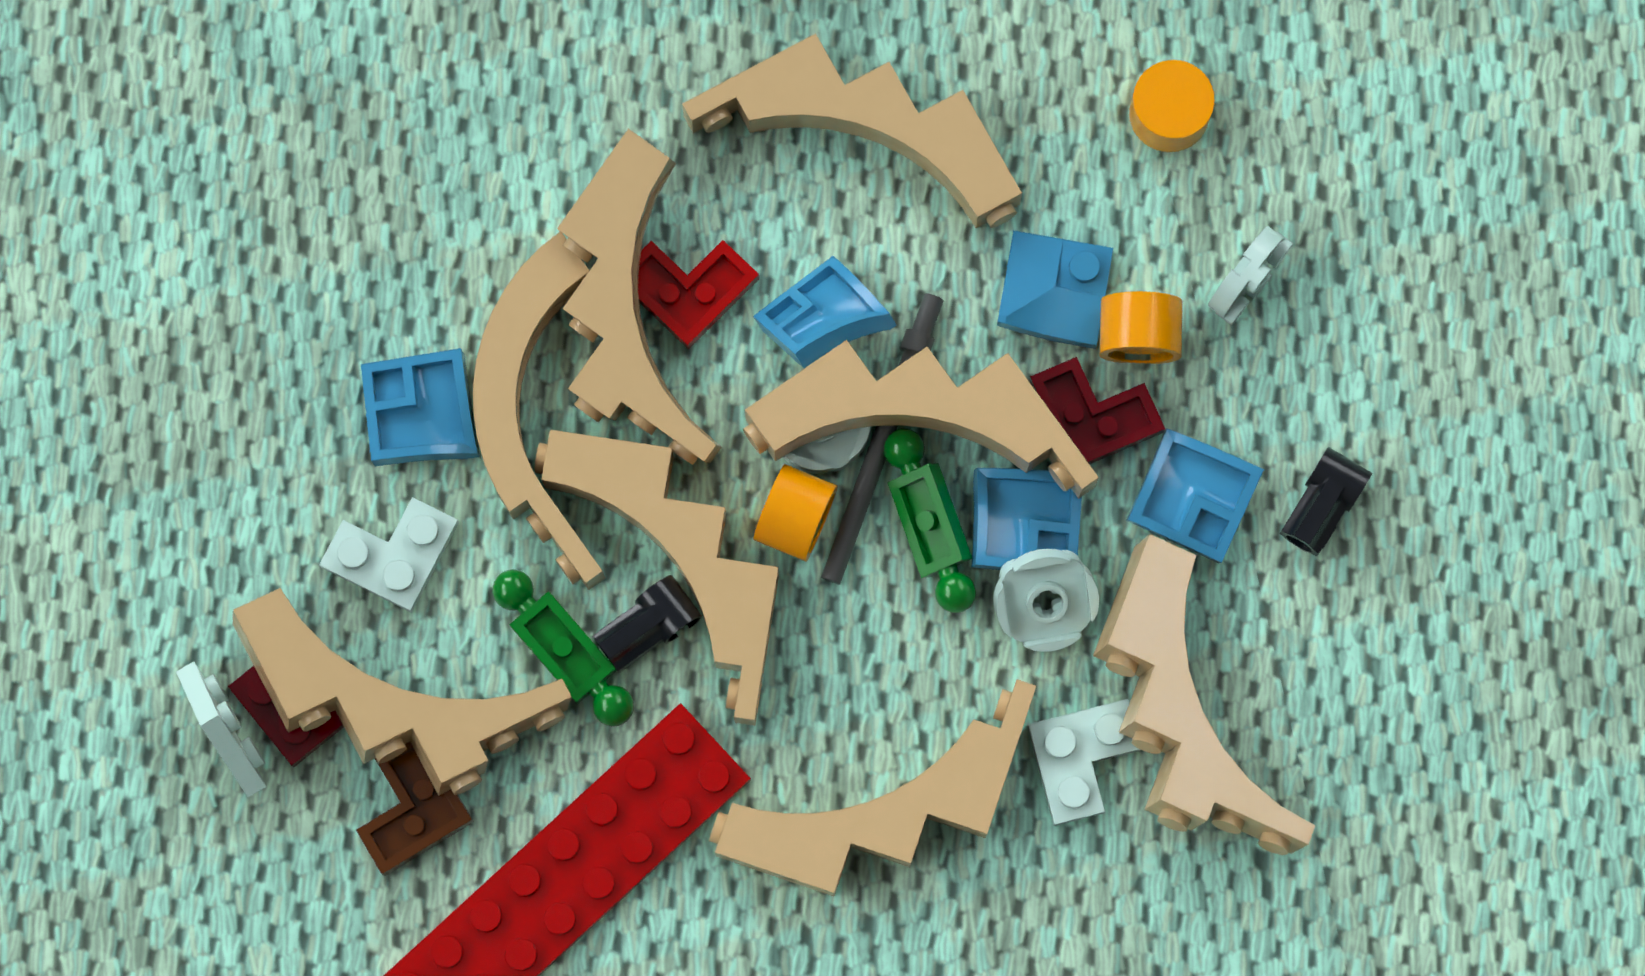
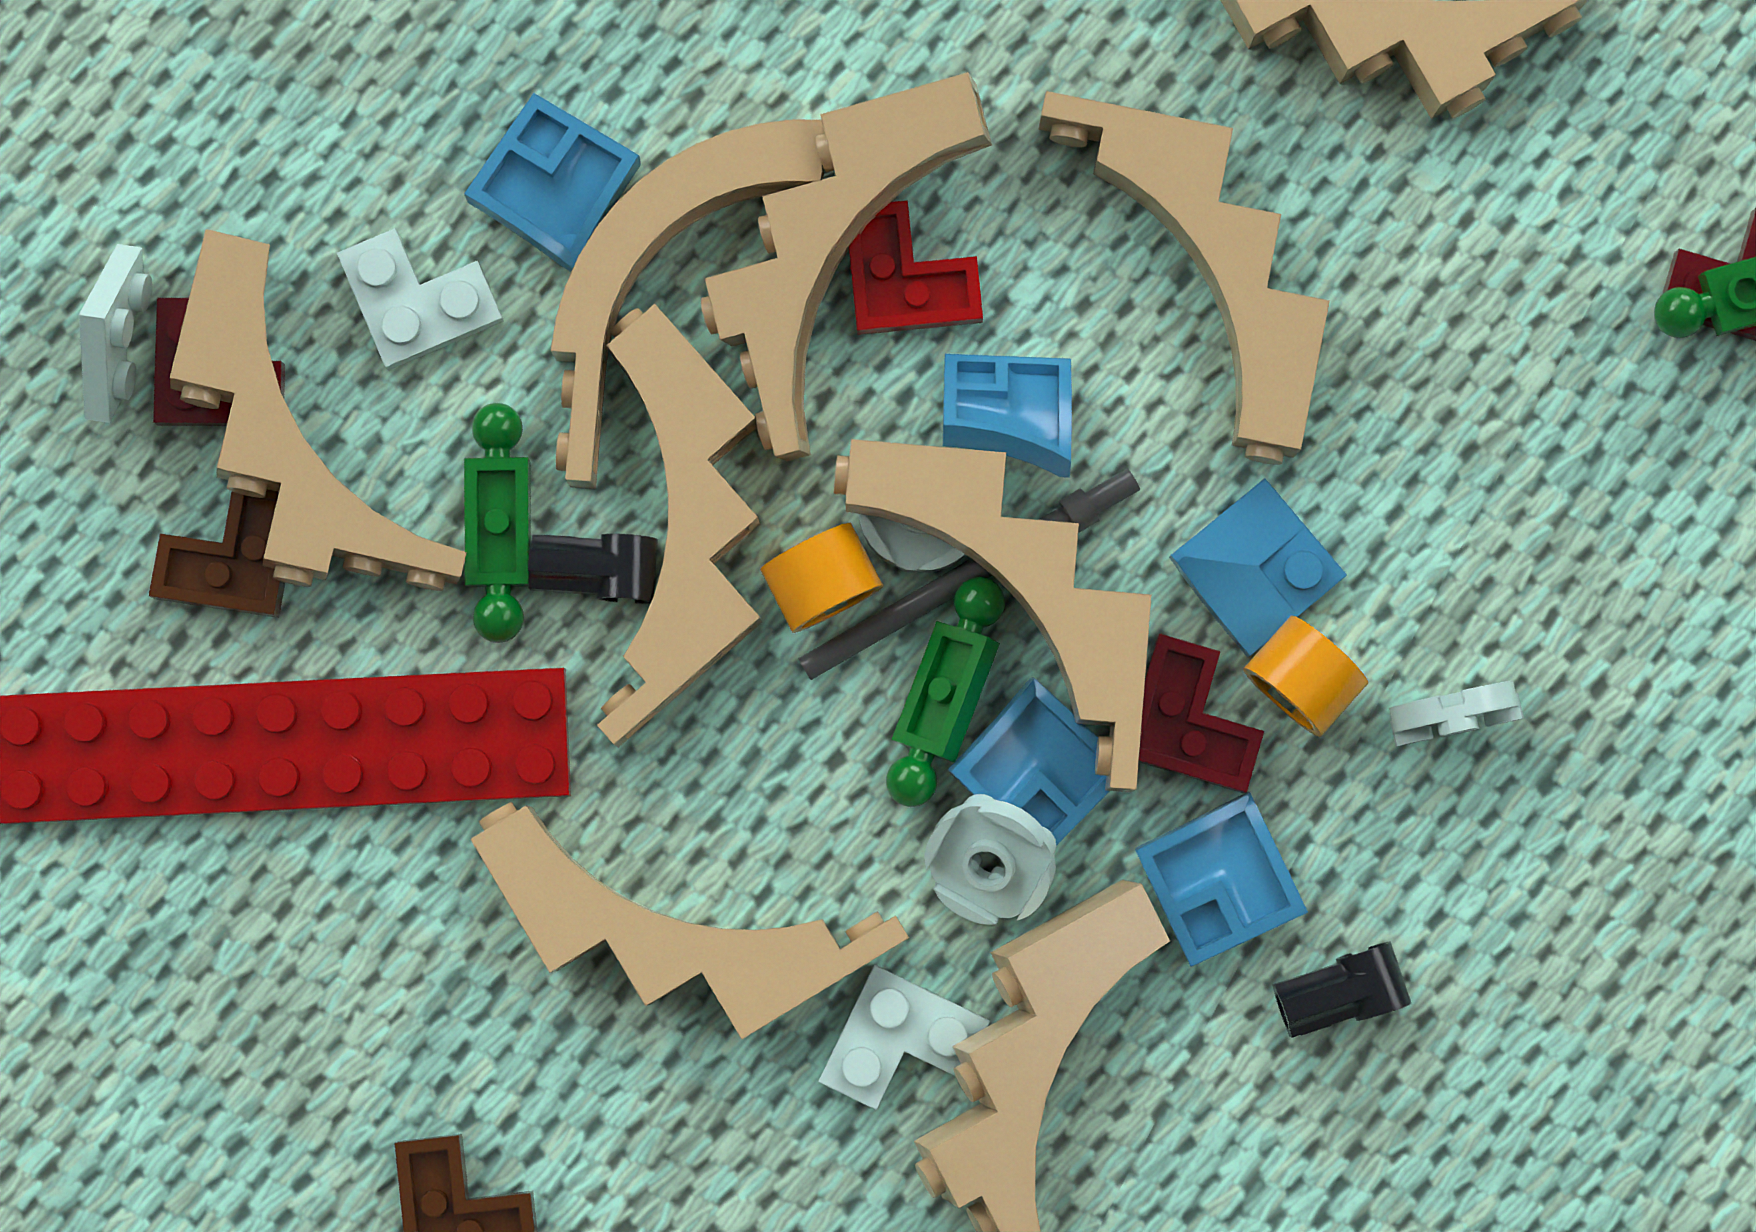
camera: 40 degrees right, 5 degrees up
light orange piece [1129,60,1214,152] -> none

